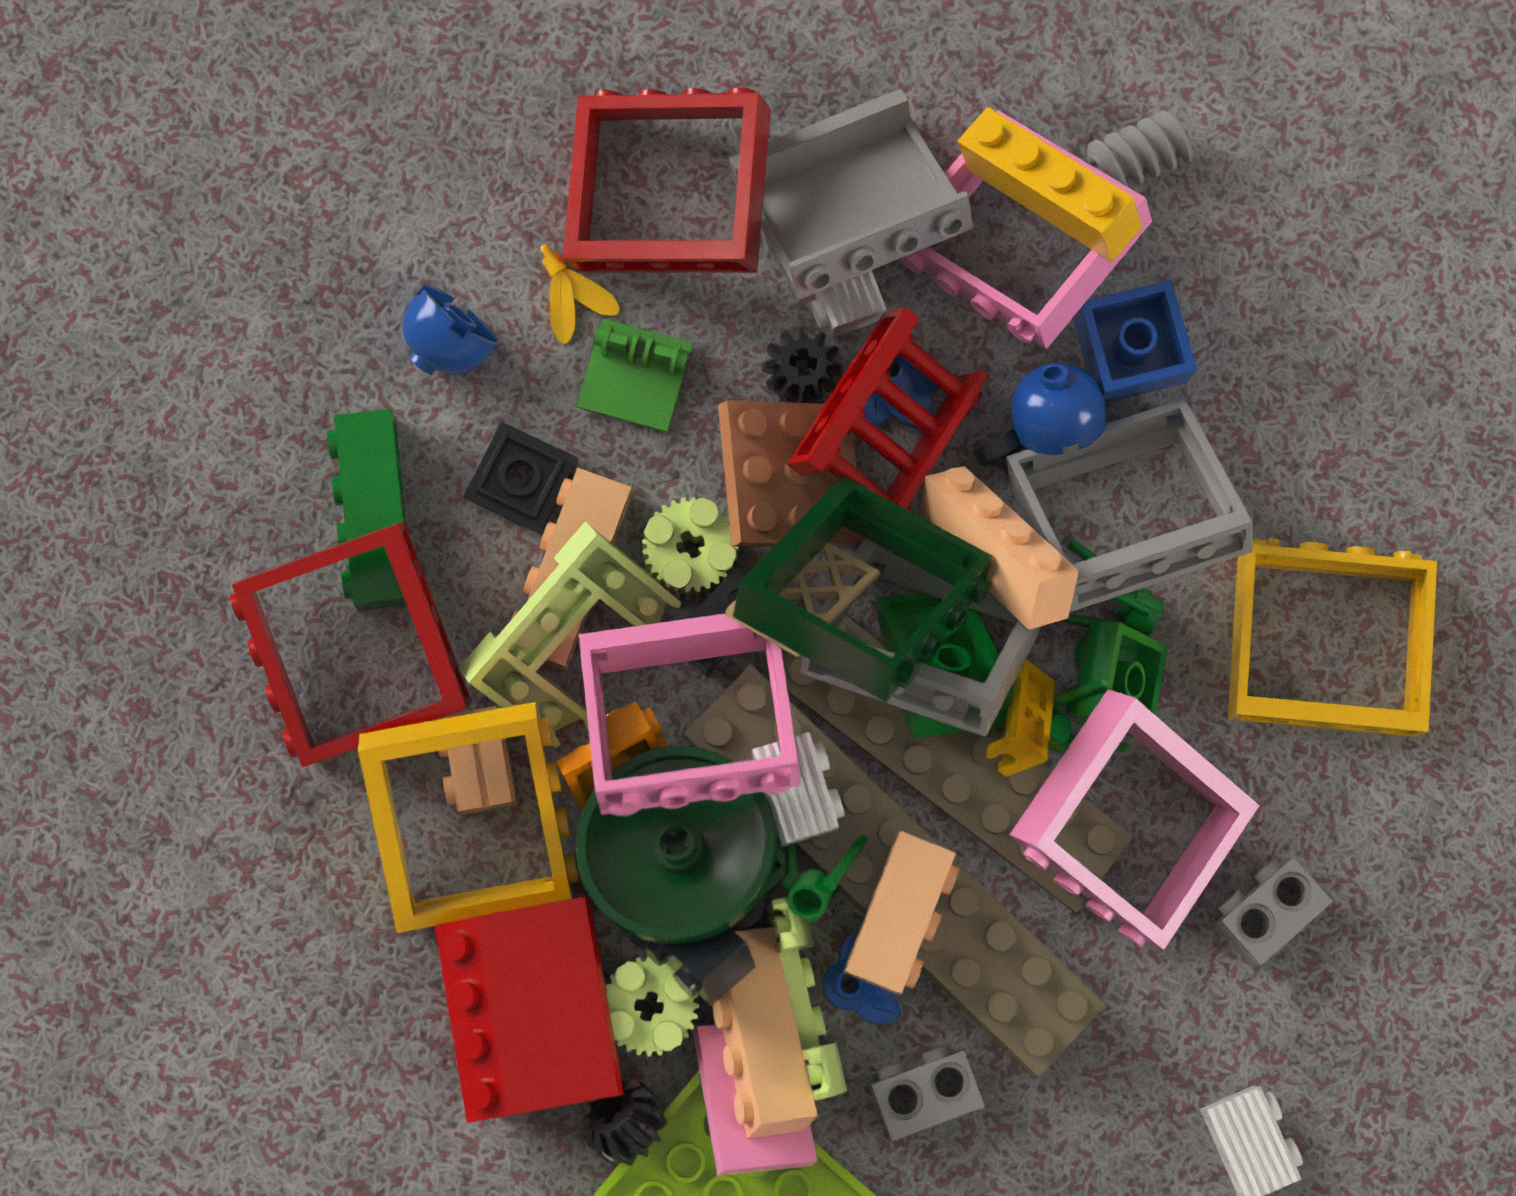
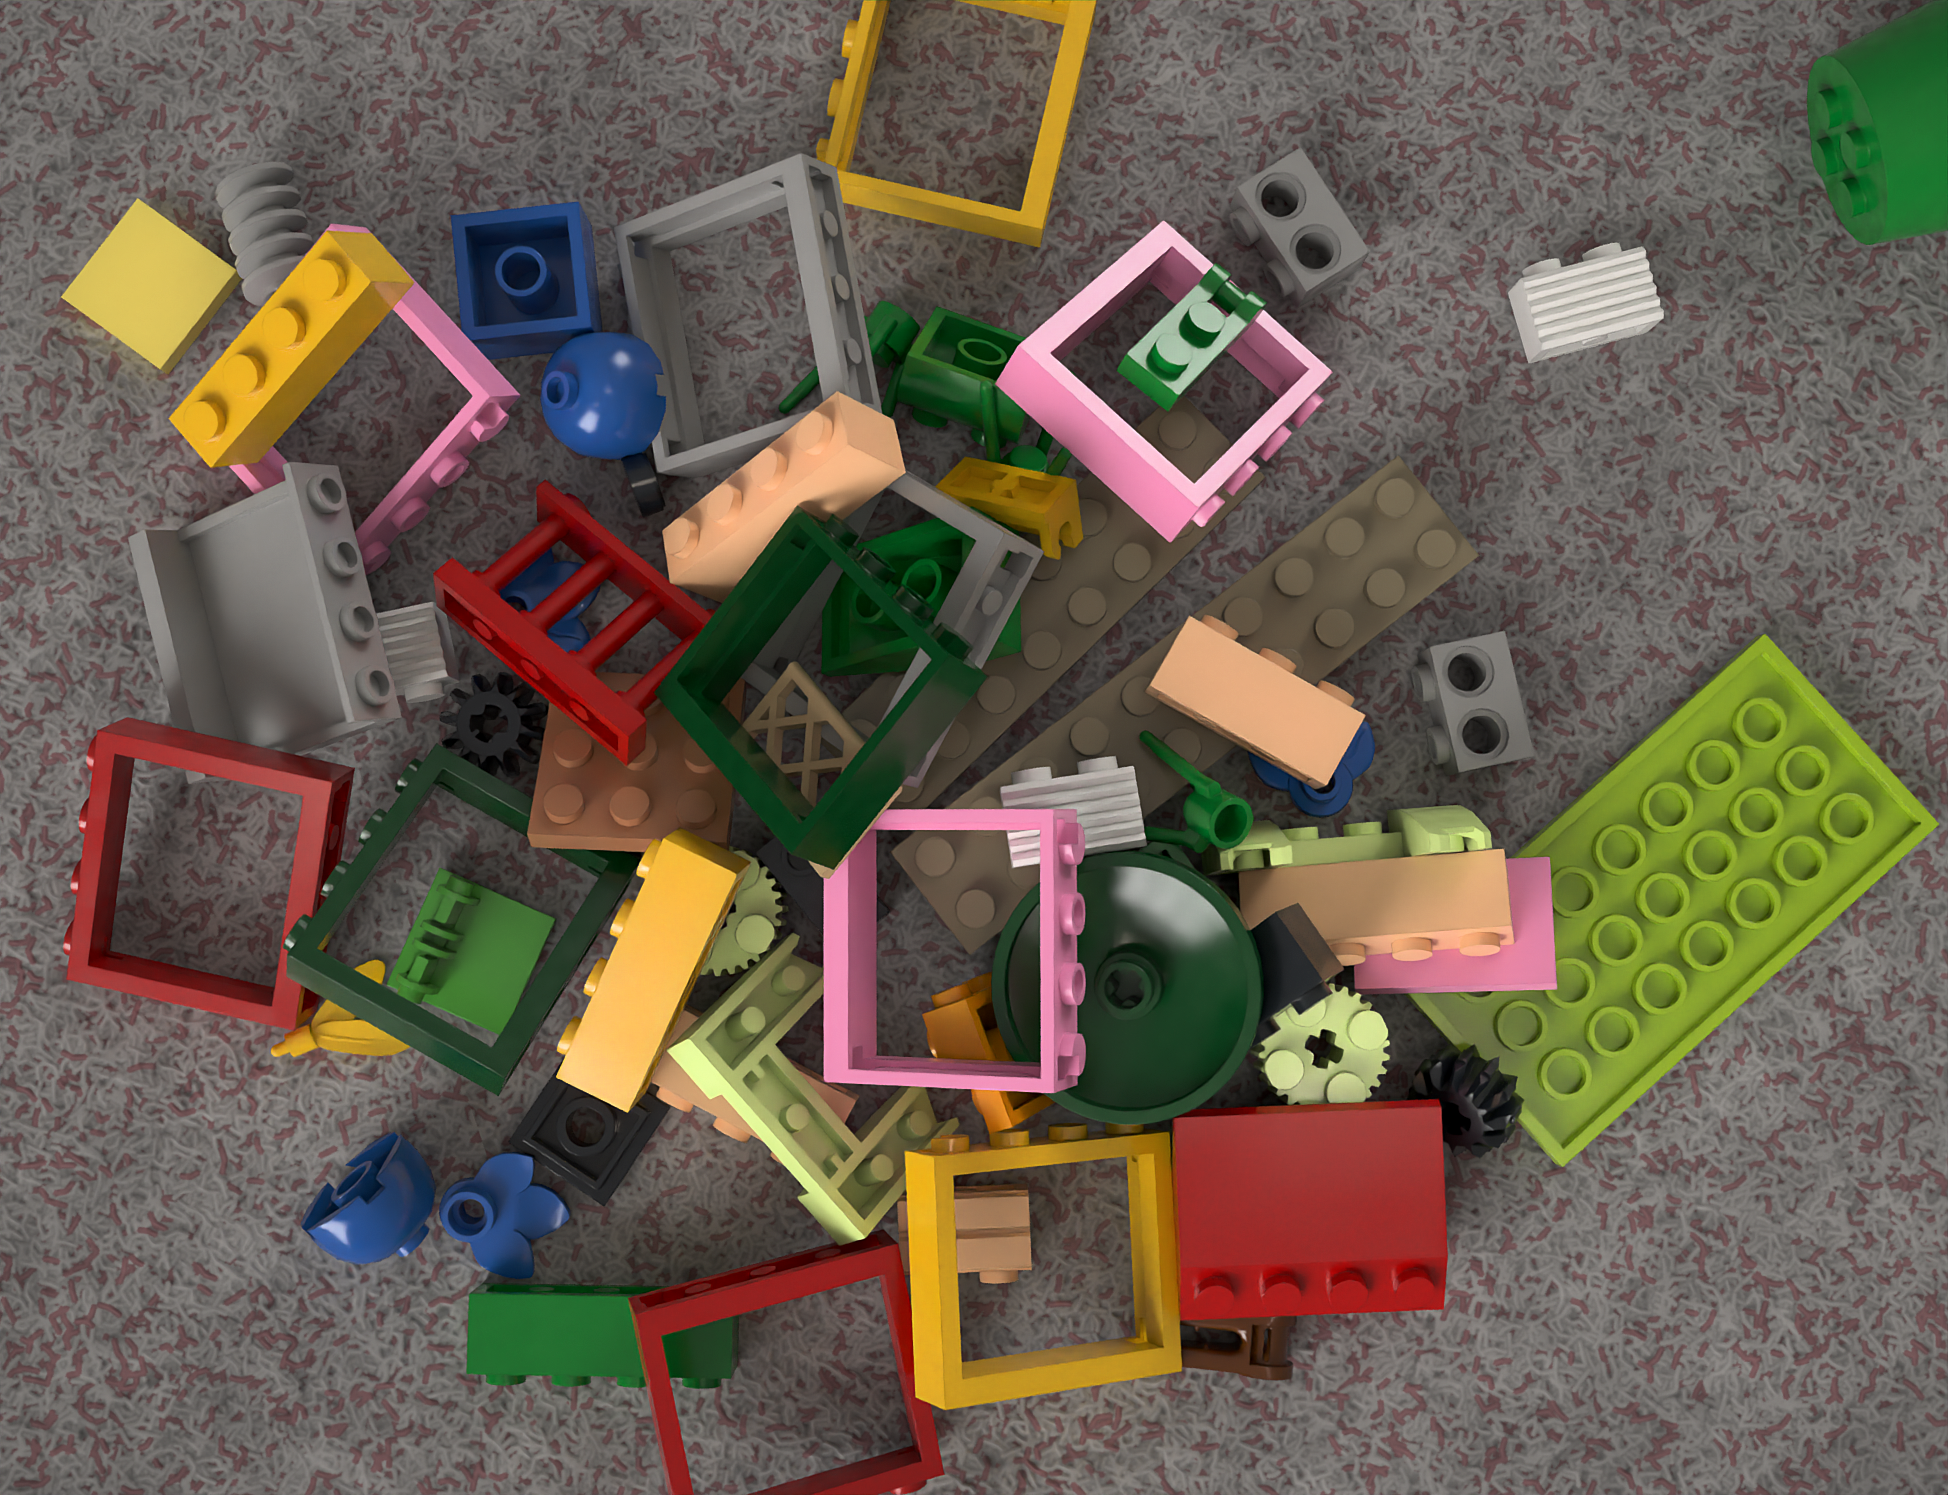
camera: 75 degrees left, 5 degrees up
none -> light yellow tile [61,198,243,375]
none -> dark green window [283,743,641,1096]
none -> blue plate [439,1152,571,1279]
none -> yellow brick [556,827,751,1113]
none -> plate [1116,263,1267,412]
none -> reddish brown piece [1179,1316,1297,1381]

